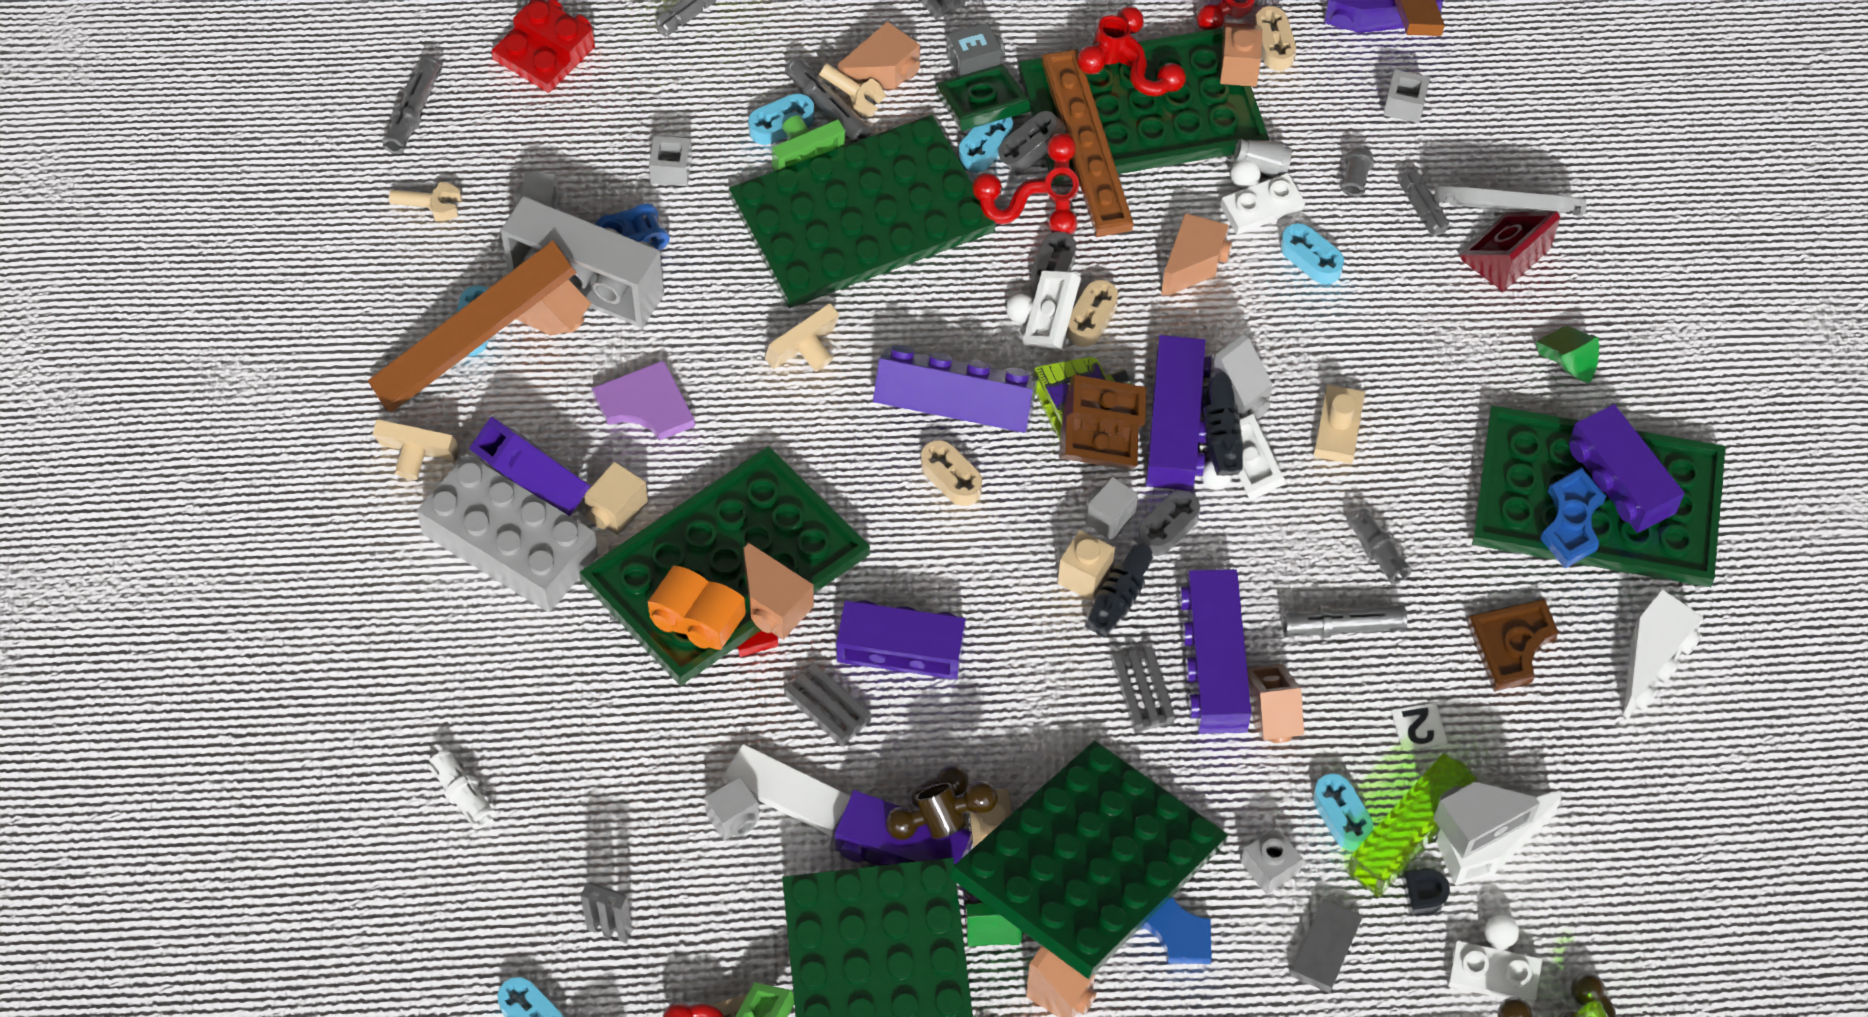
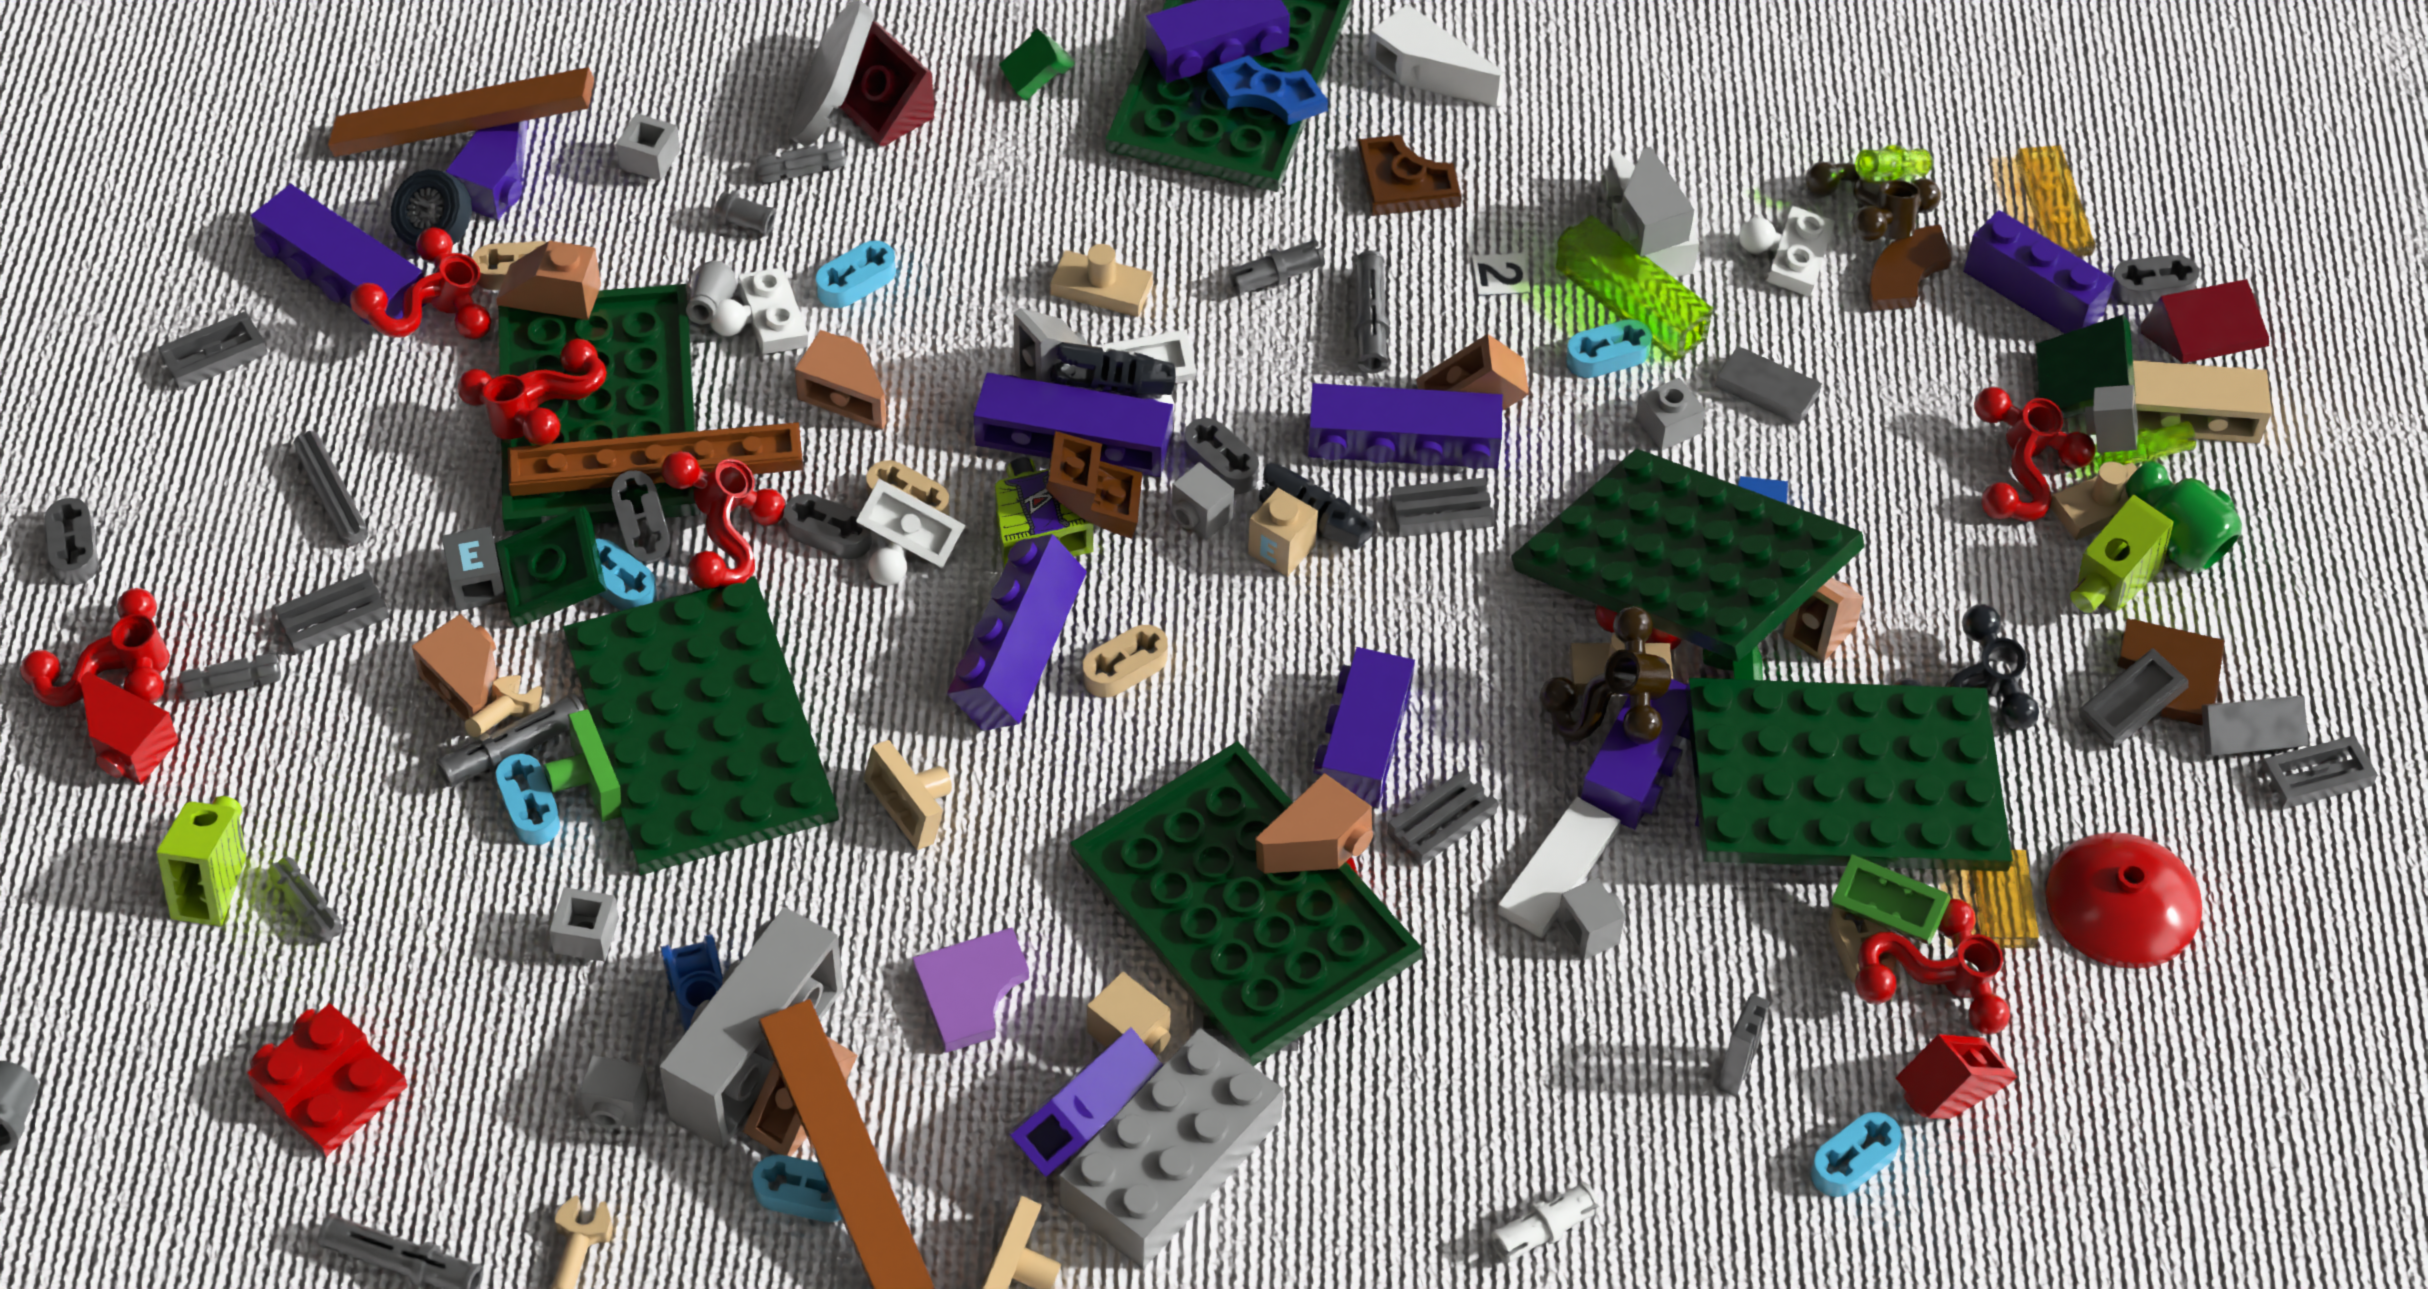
camera: 85 degrees left, 5 degrees down
orange brick [648,566,746,650] -> none
black tile [1402,868,1450,916] -> none

